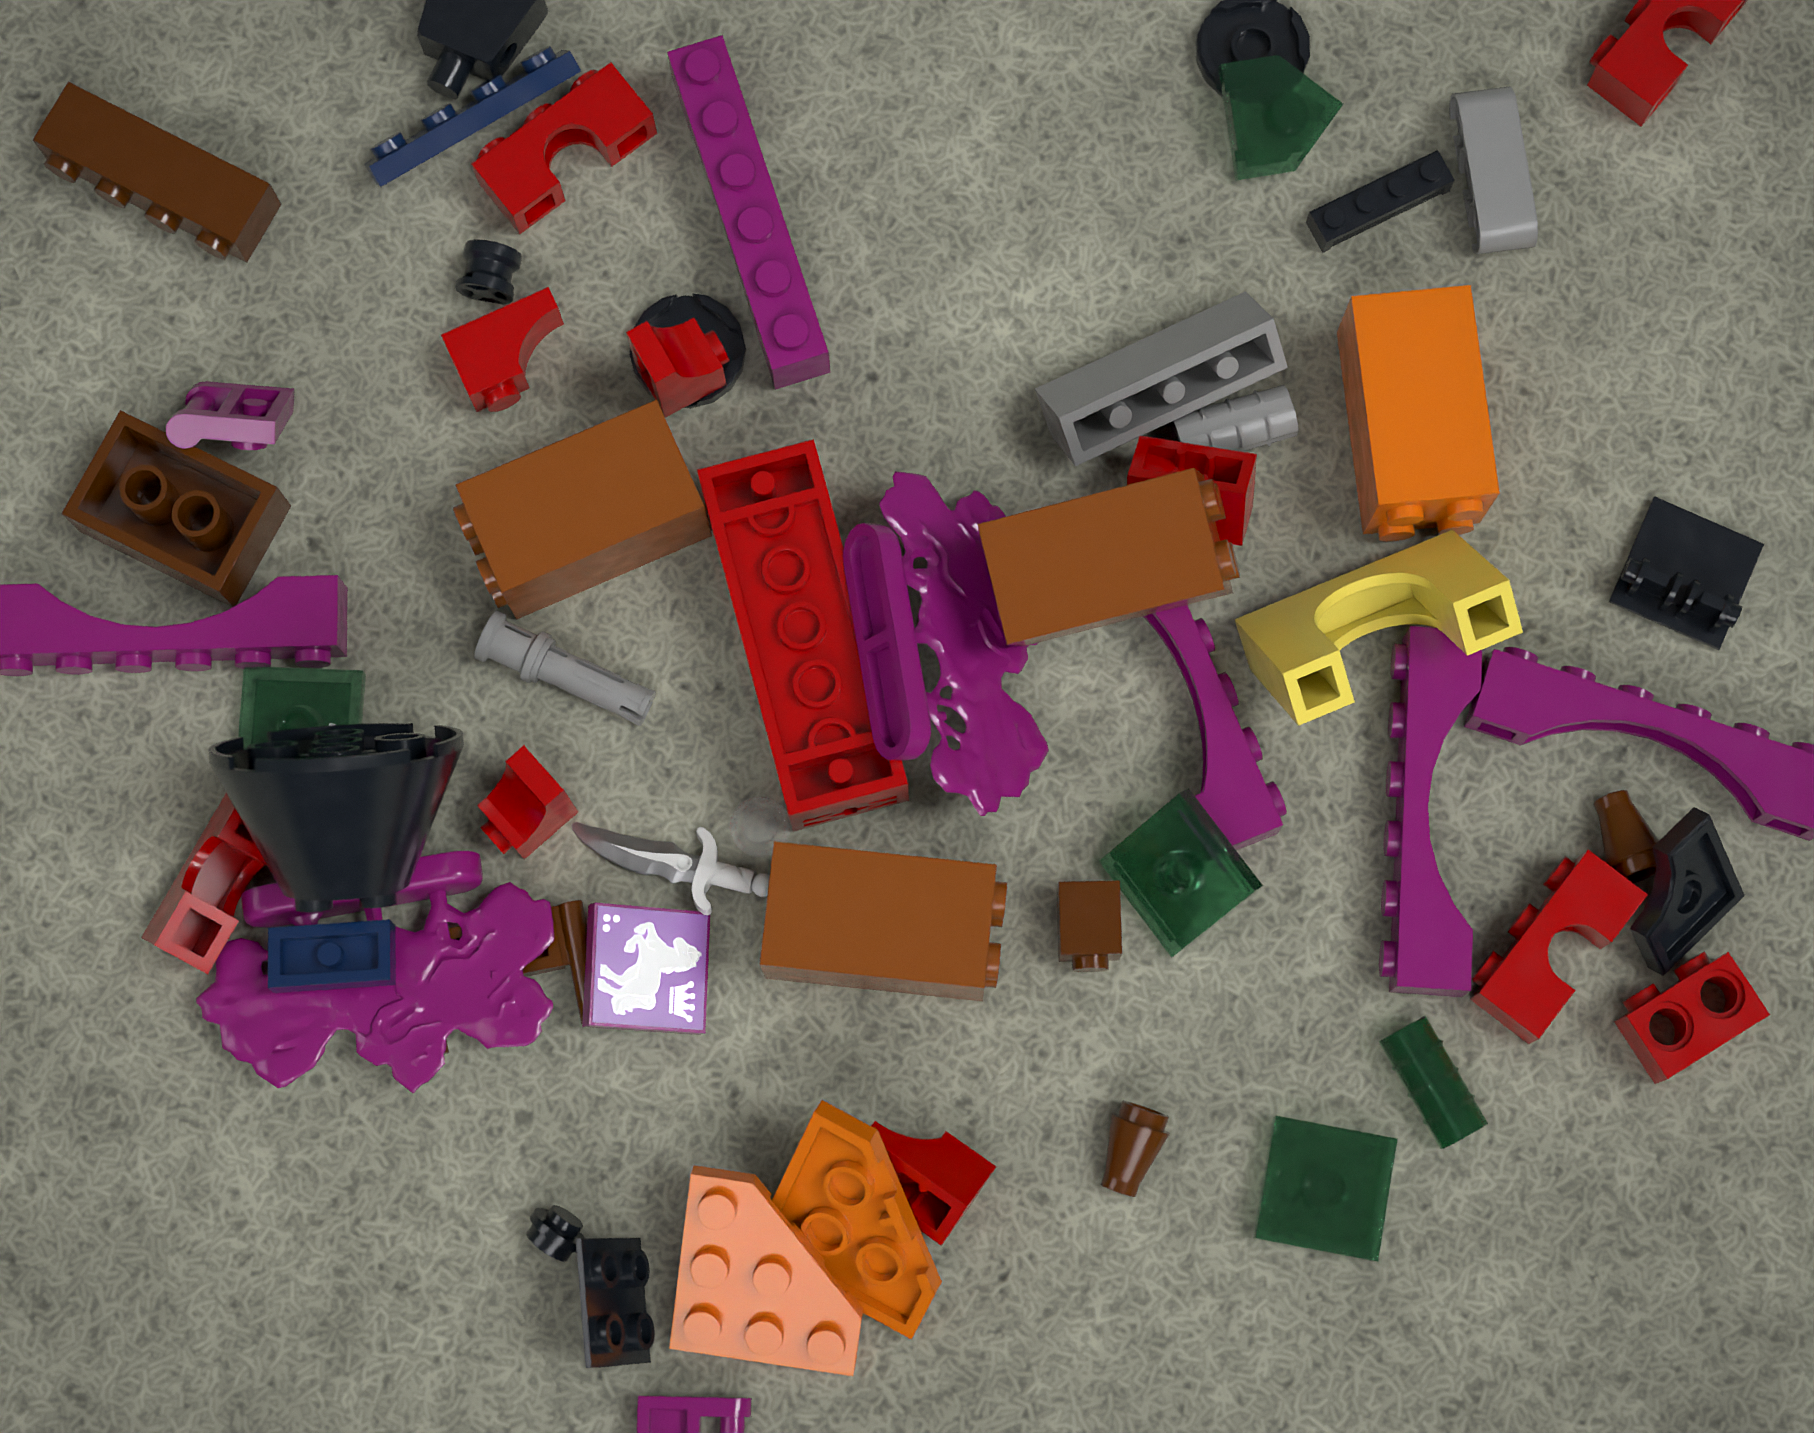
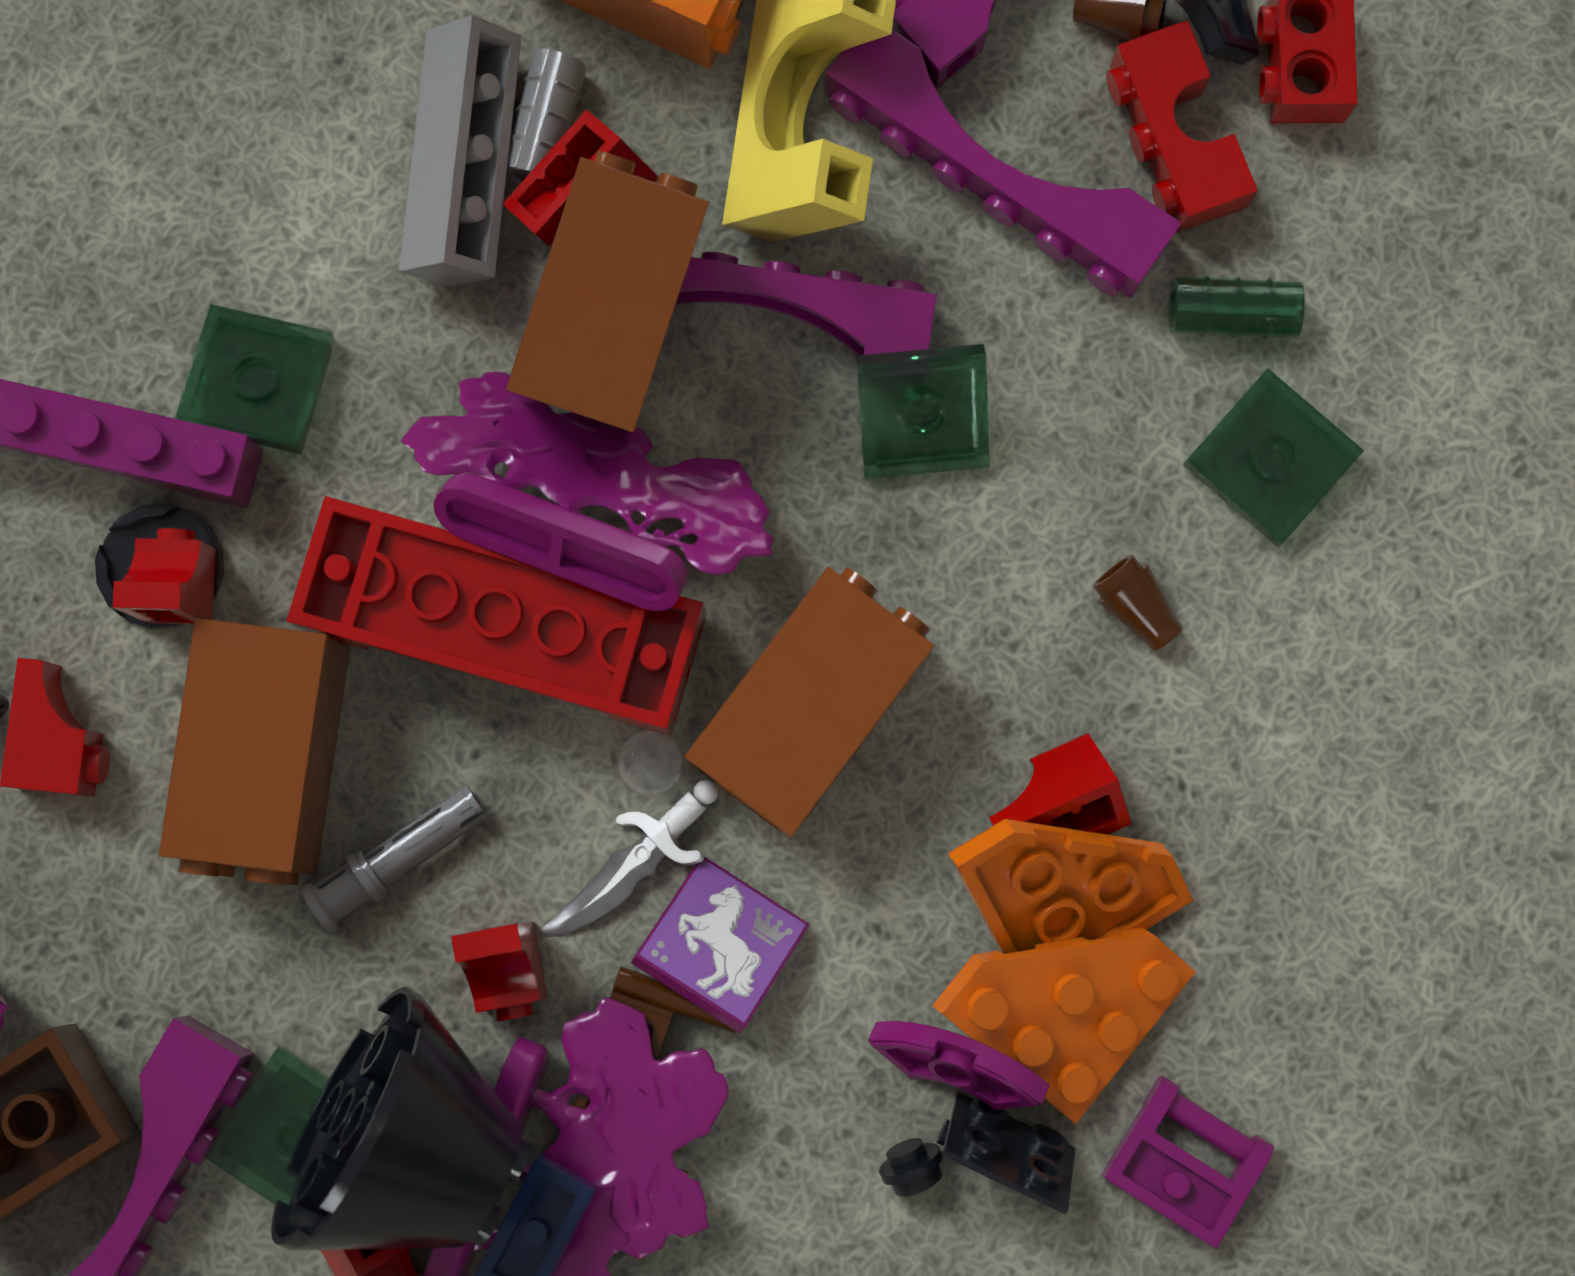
camera: 60 degrees left, 5 degrees up
reddish brown brick [1056,880,1122,972] -> none
none -> clear green plate [175,304,335,455]
none -> magenta tile [868,1021,1050,1110]

